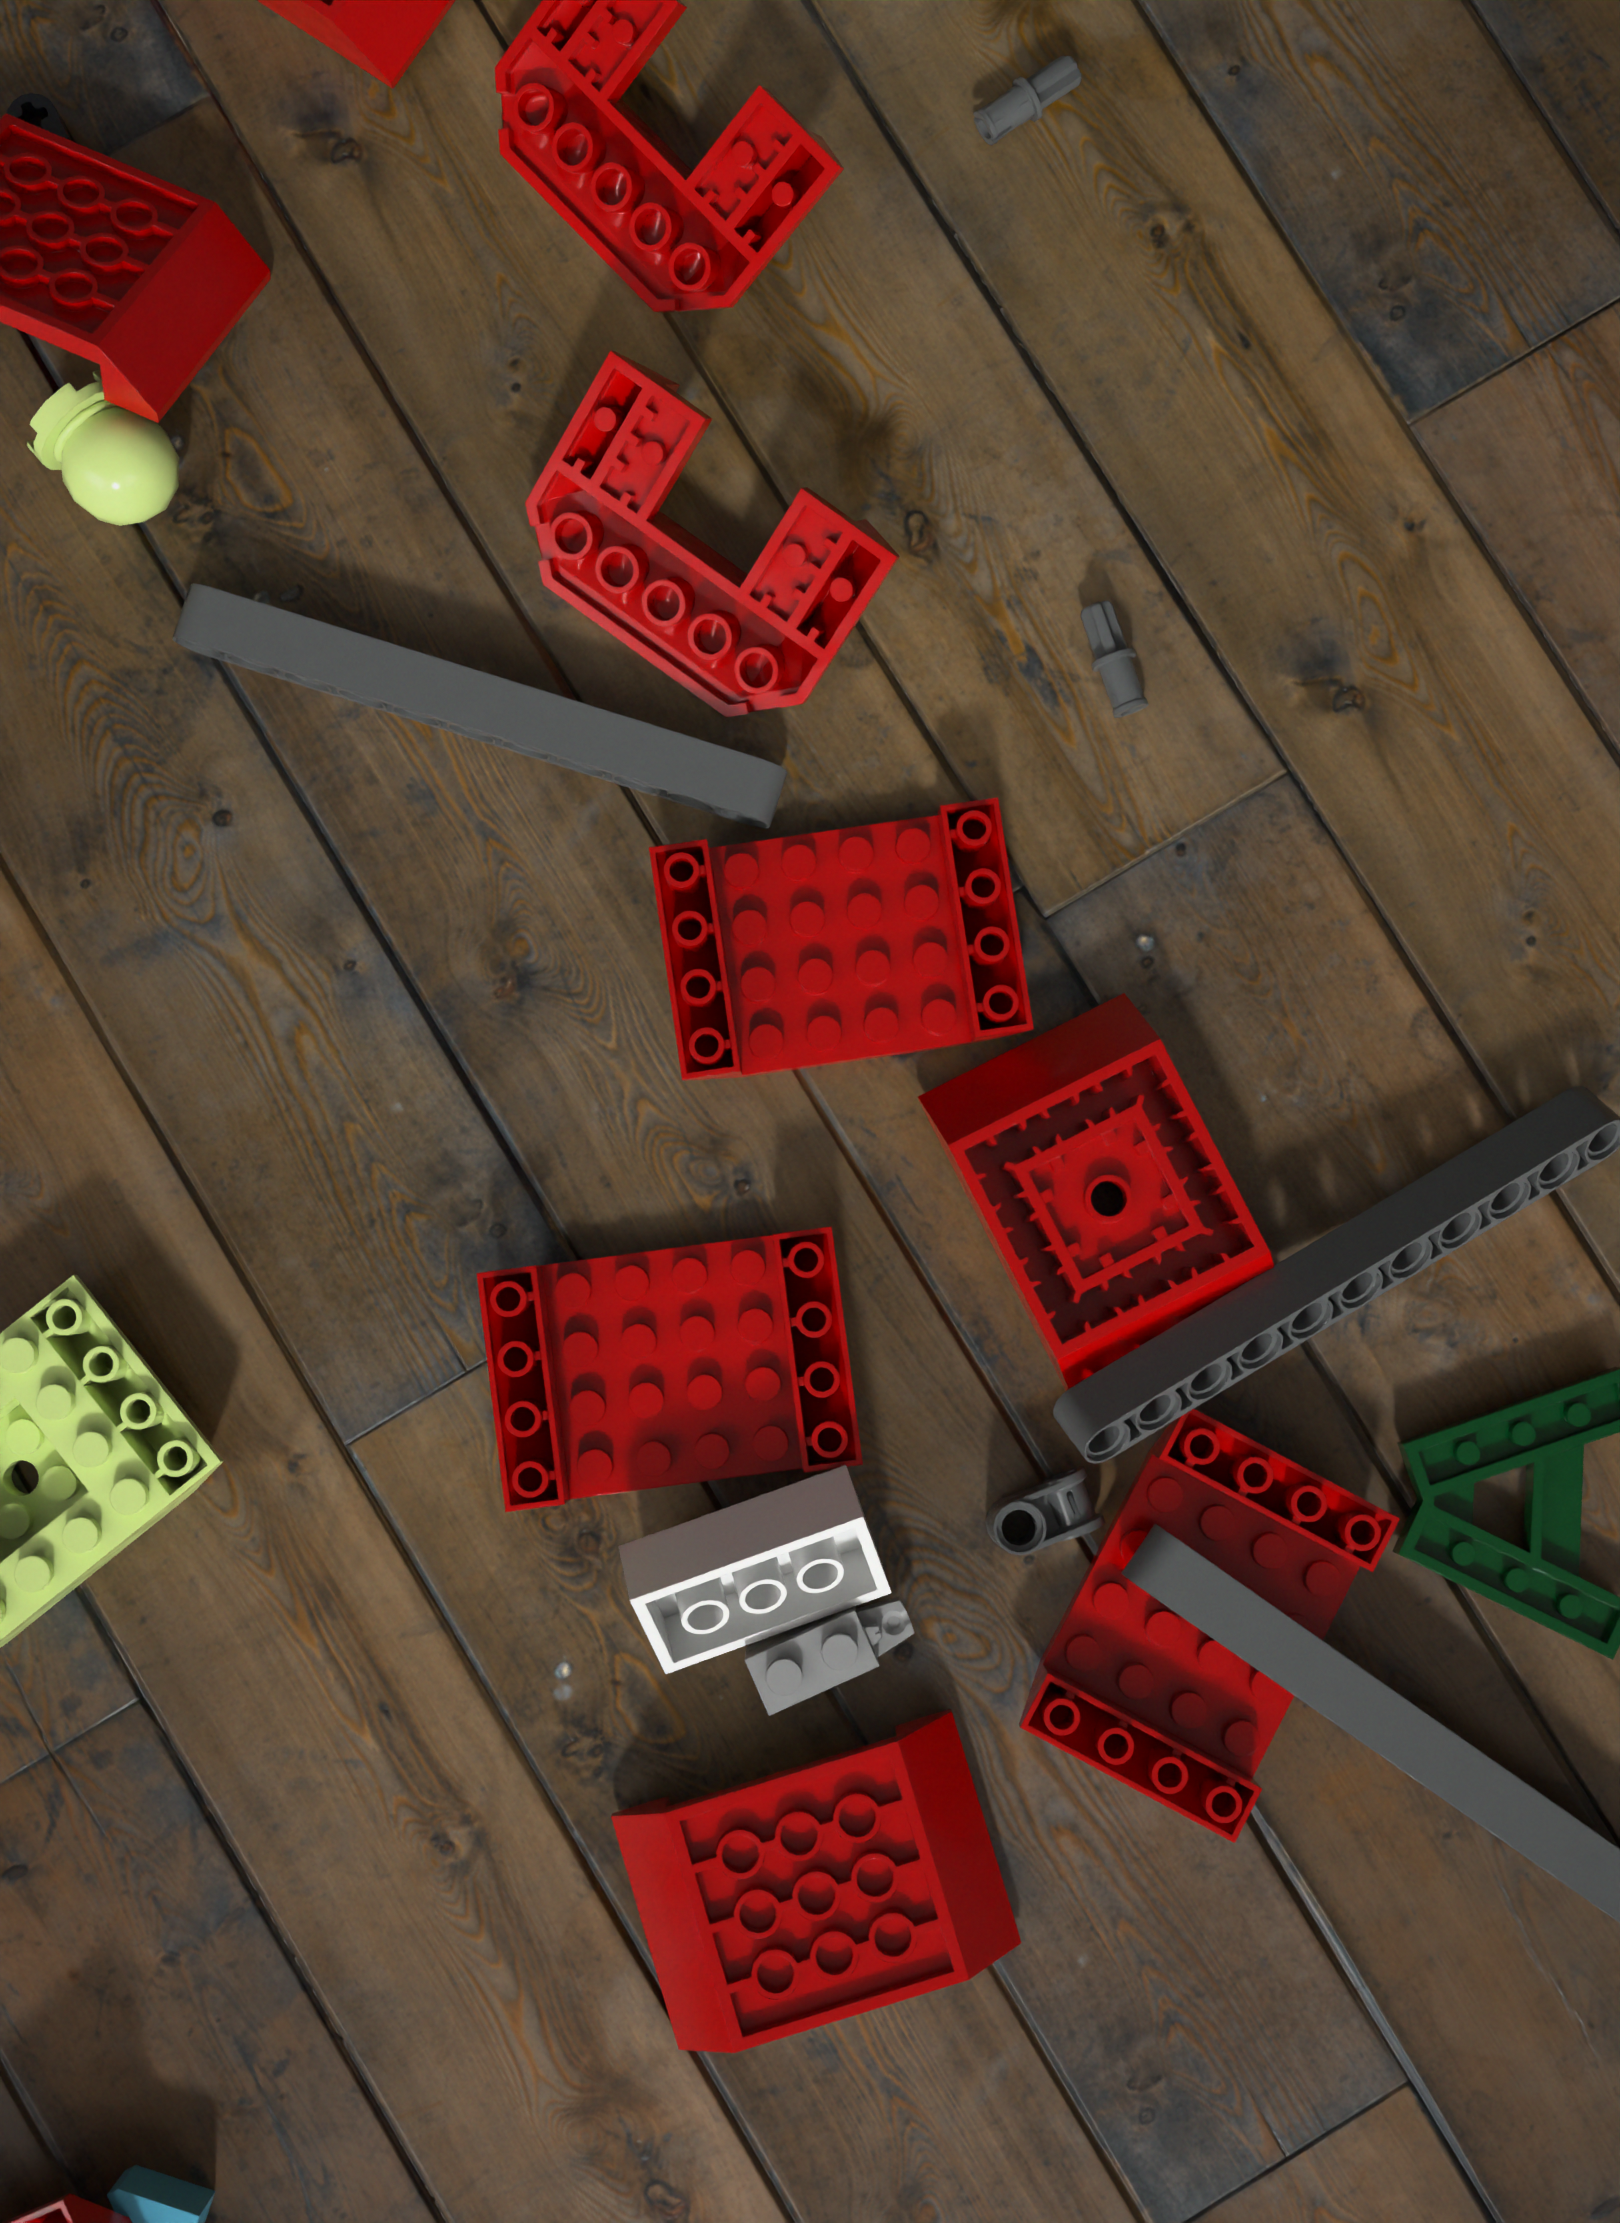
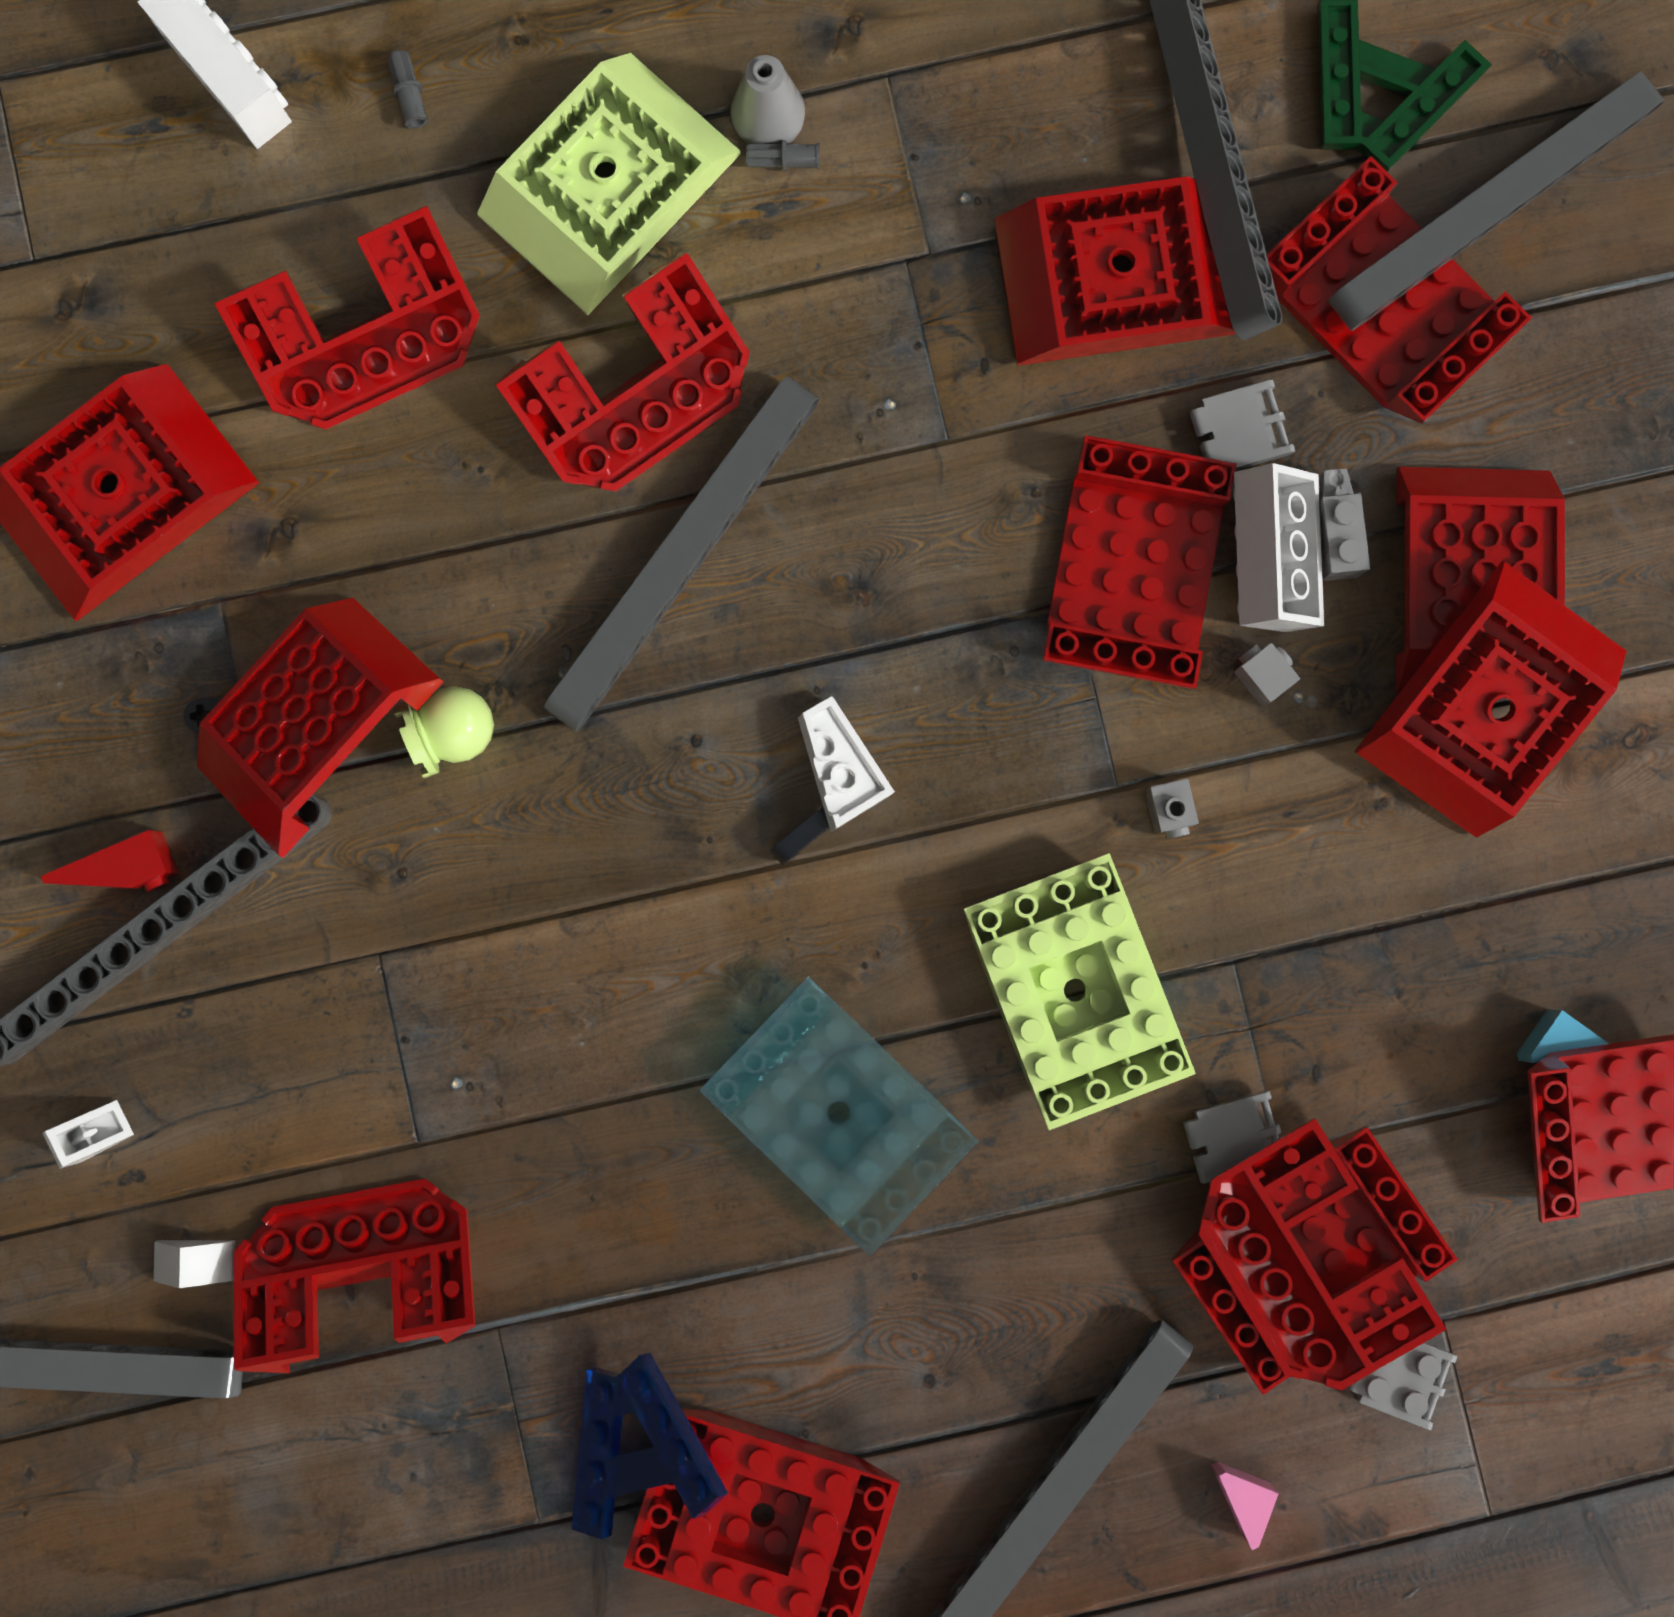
camera: 70 degrees left, 0 degrees up
red slope [649,797,1034,1081] -> none
dark grey piece [986,1466,1106,1555] -> none
none -> yellowish green slope [477,53,741,315]
none -> light grey cone [731,55,805,144]
none -> black beam [770,807,829,866]
none -> white wing [798,696,895,832]
none -> light grey brick [1144,779,1199,839]
none -> light grey plate [1189,380,1296,471]
none -> light grey brick [1234,643,1301,707]
none -> red slope [1354,561,1627,838]

